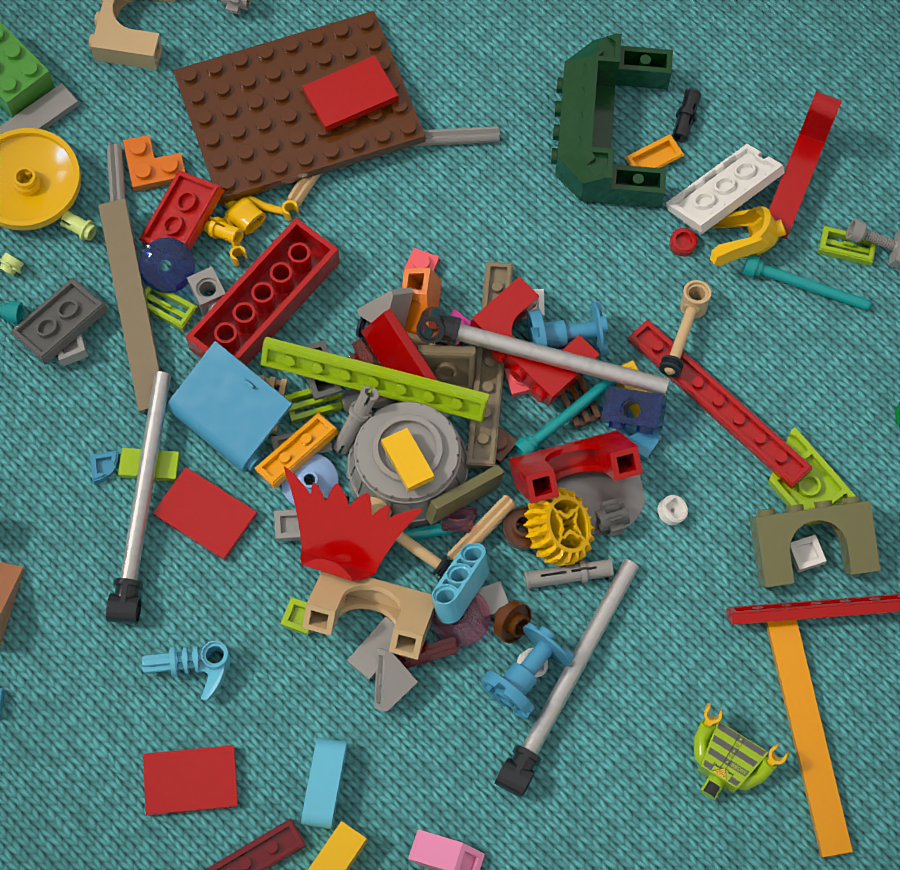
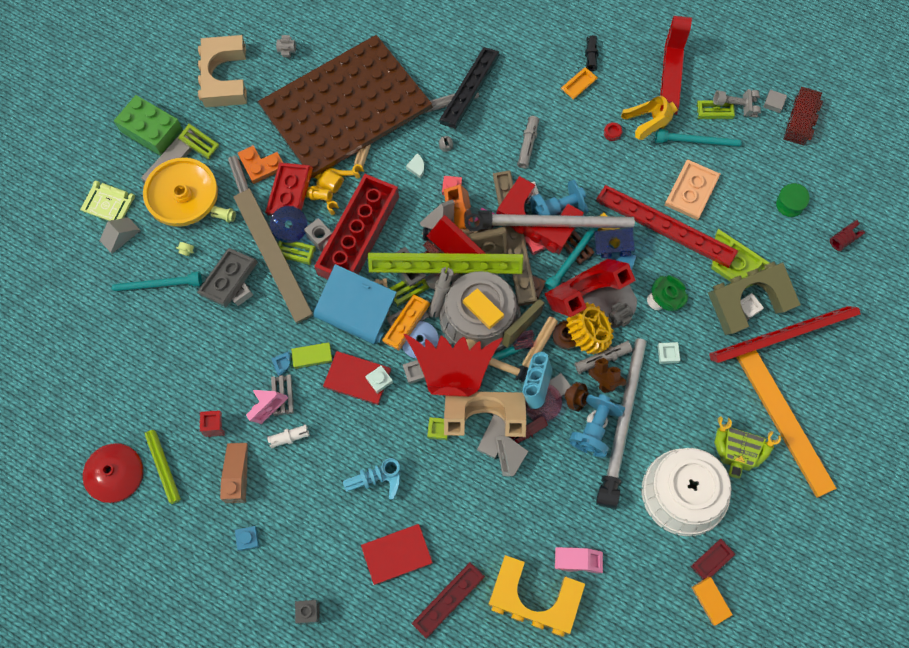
camera: 10 degrees left, 0 degrees up
flat silver piece [106,371,171,625] -> none
medium azure beam [301,737,348,830] -> none
red tile [302,55,399,132] -> none
dark green wedge [551,33,673,208] -> none
tan piece [659,280,711,378] -> none
white piece [666,144,785,235] -> none
none -> lime tile [178,124,219,160]
none -> bright pink slope [246,390,288,424]
none -> white pin [268,424,310,449]
none -> light grey tile [271,375,294,416]
none -> dark grey brick [295,600,320,625]
none -> light aqua plate [365,366,393,393]
none -> light aqua tile [406,154,424,179]
none -> black tile [439,47,500,129]
none -> light grey hinge [439,136,453,152]
none -> light grey pin [517,116,540,169]
none -> reddish brown hips [589,358,626,393]
none -> white piece [642,448,731,536]
none -> green tile [651,275,688,311]
none -> light aqua plate [657,342,680,364]
none -> light nougat tile [664,159,720,220]

